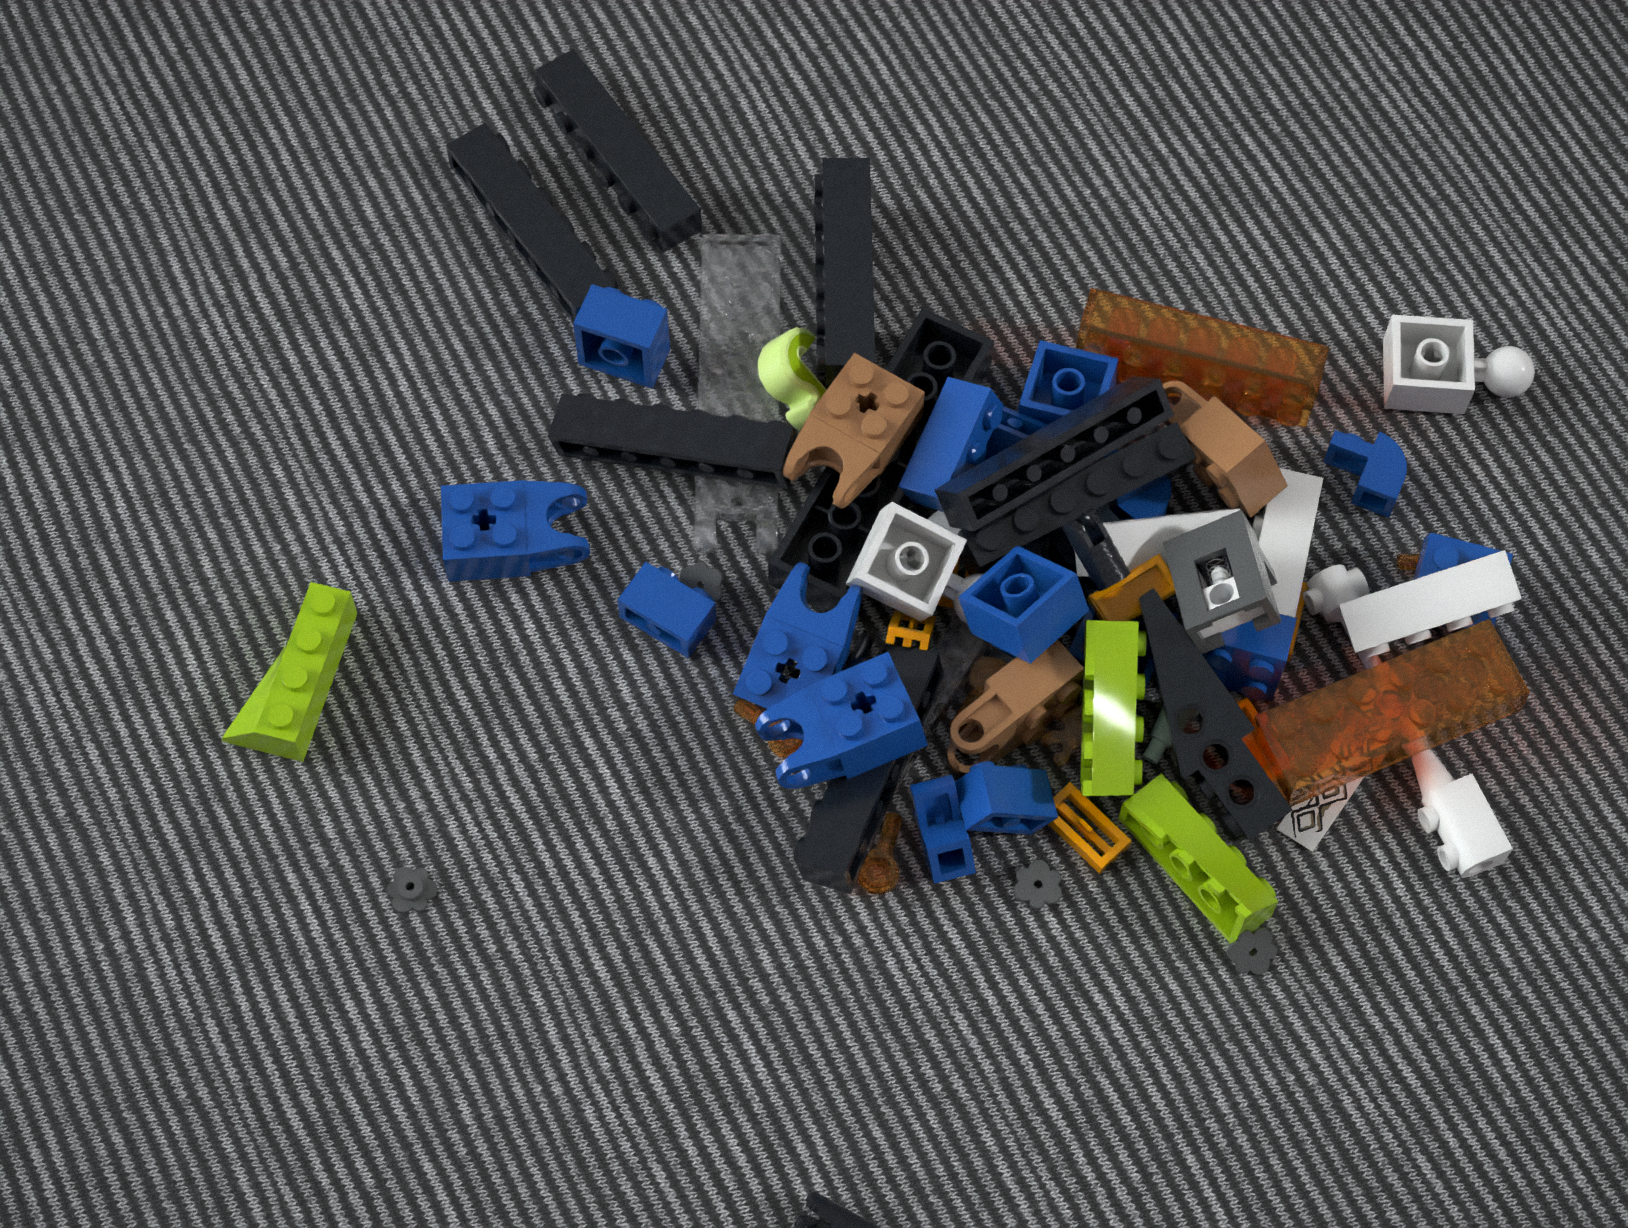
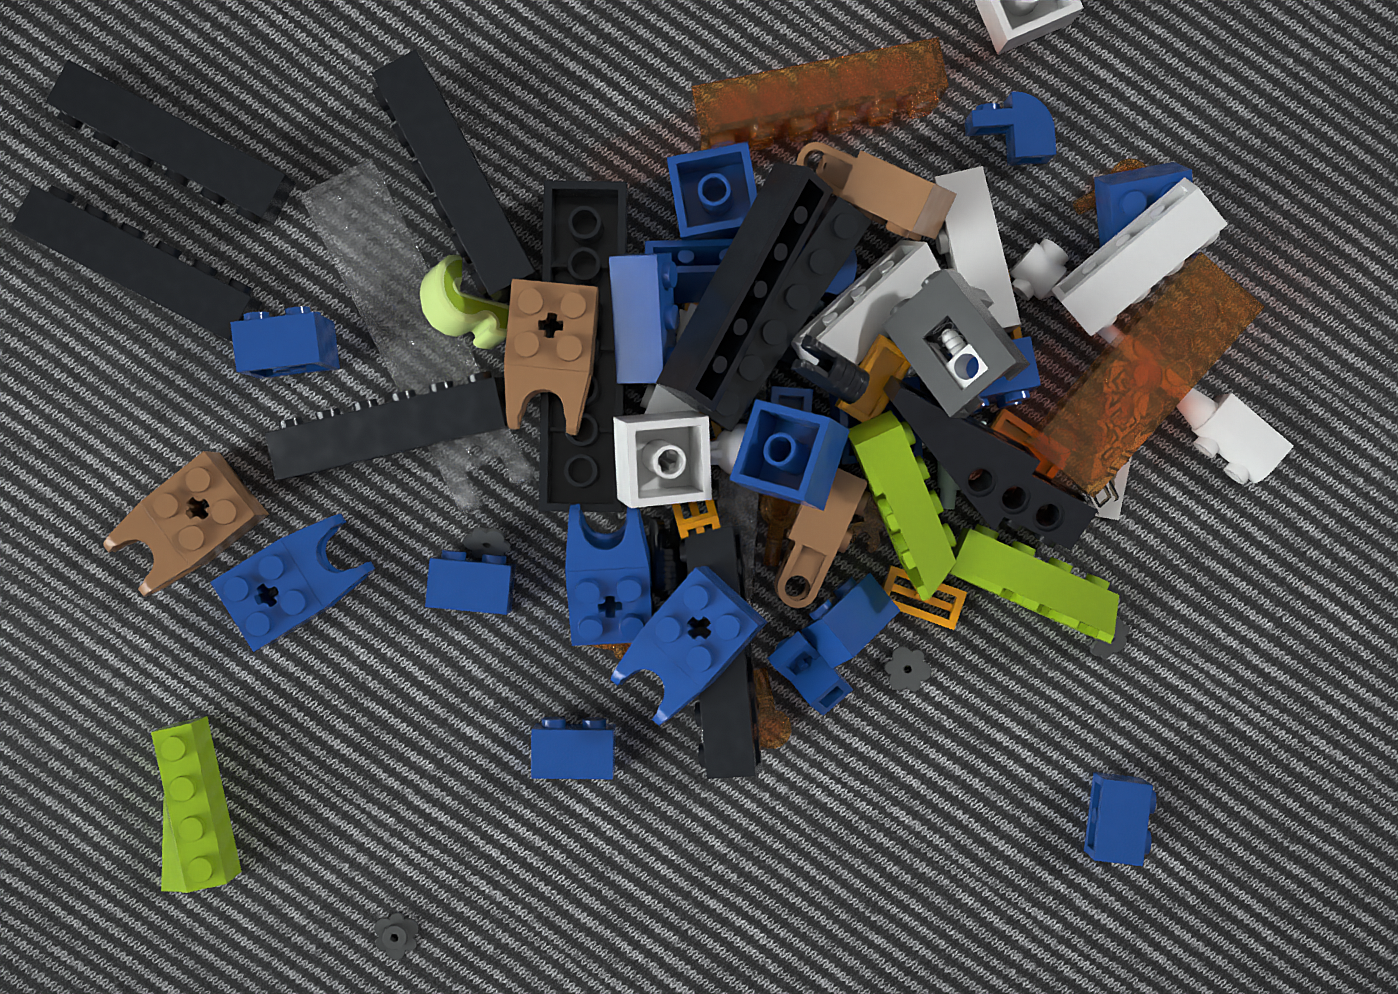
camera: 30 degrees left, 25 degrees up
none -> medium nougat brick [103,451,269,597]
none -> blue brick [531,717,616,779]
none -> blue brick [1084,772,1156,866]

